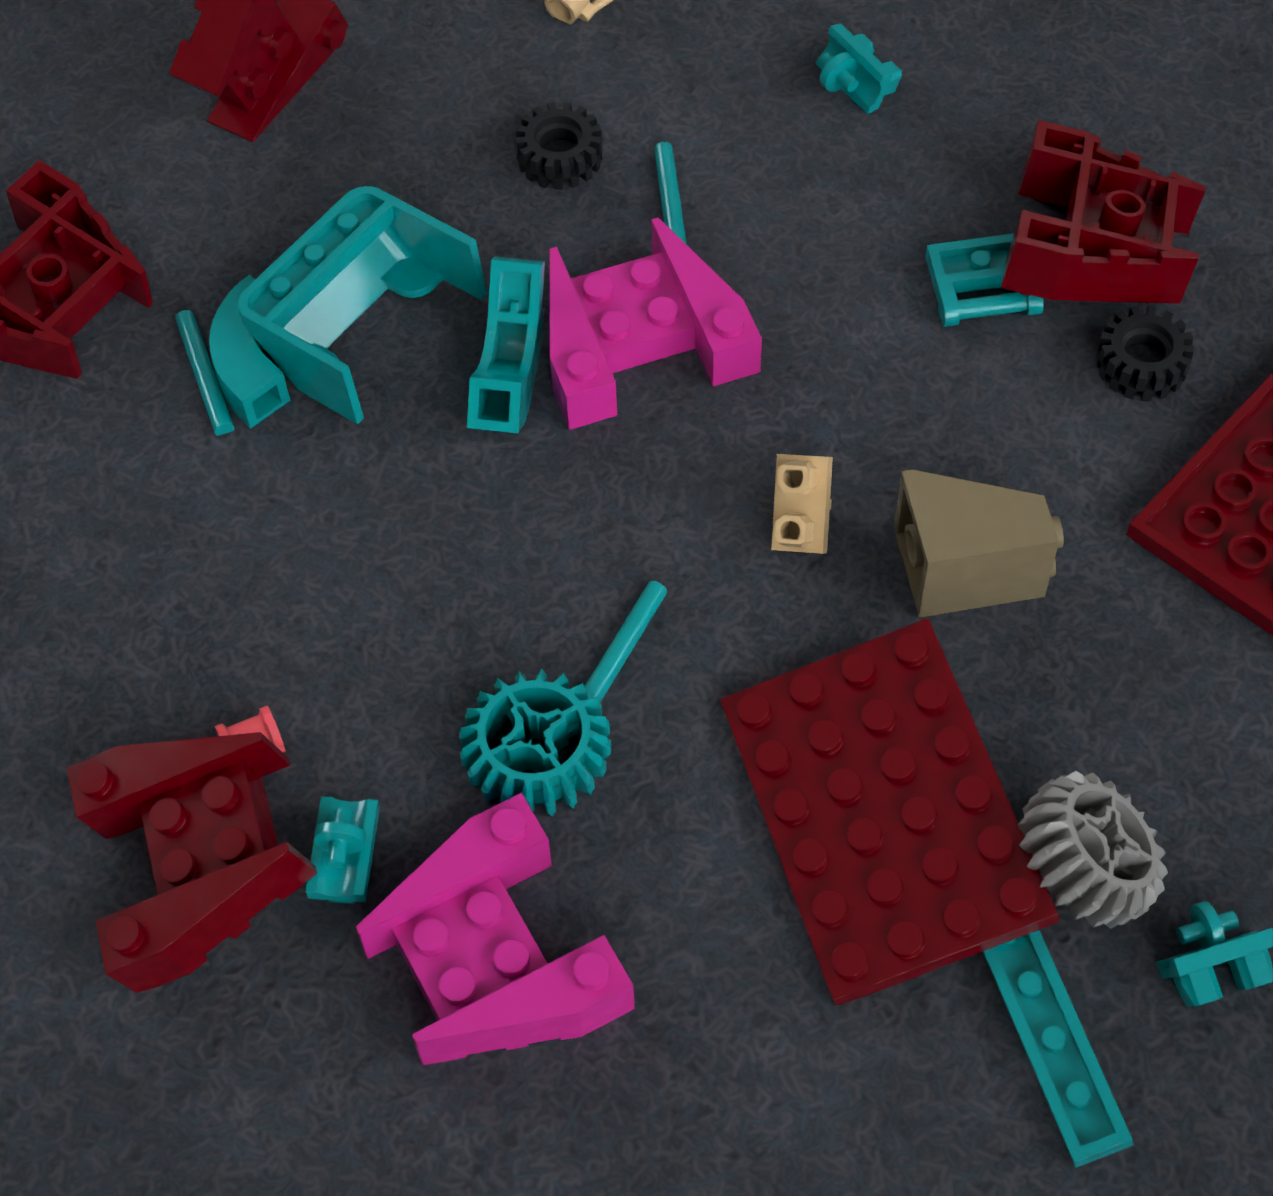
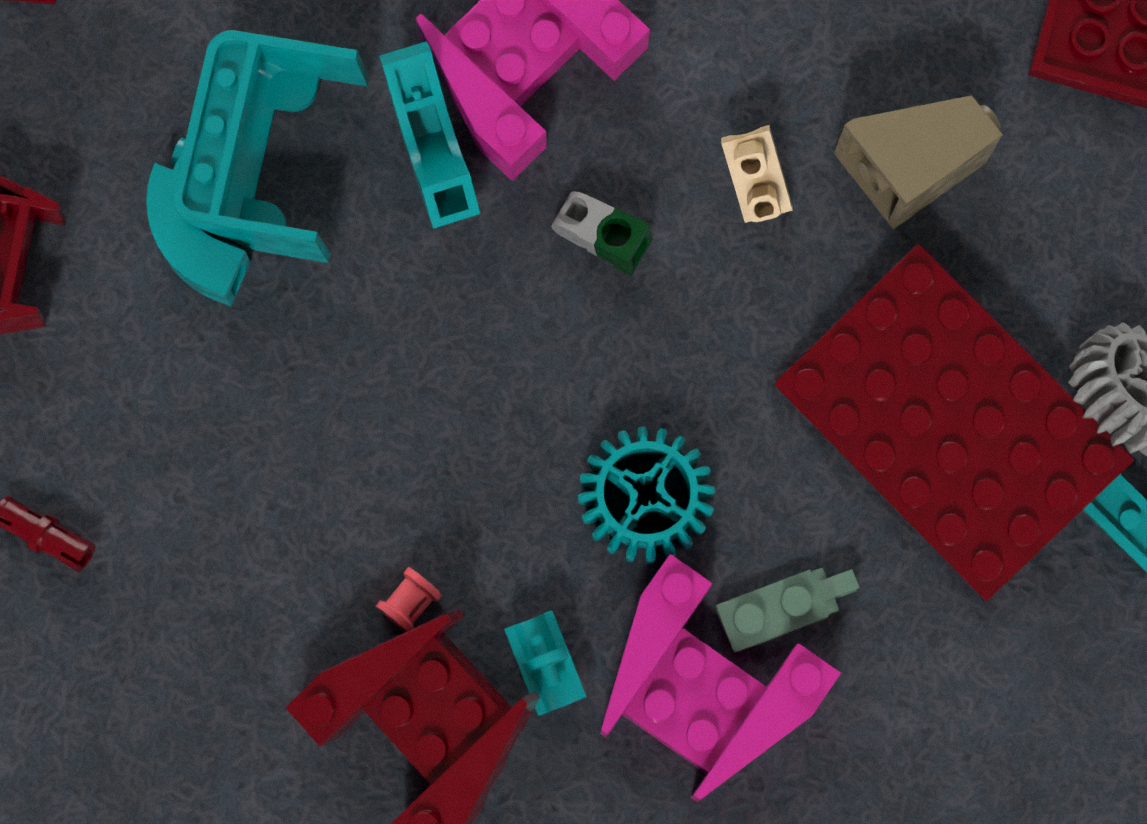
camera: 30 degrees left, 20 degrees up
teal bar [175,310,234,436] -> none
teal bar [584,580,667,702] -> none
none -> leg [551,191,653,276]
none -> sand green hinge [715,568,860,654]

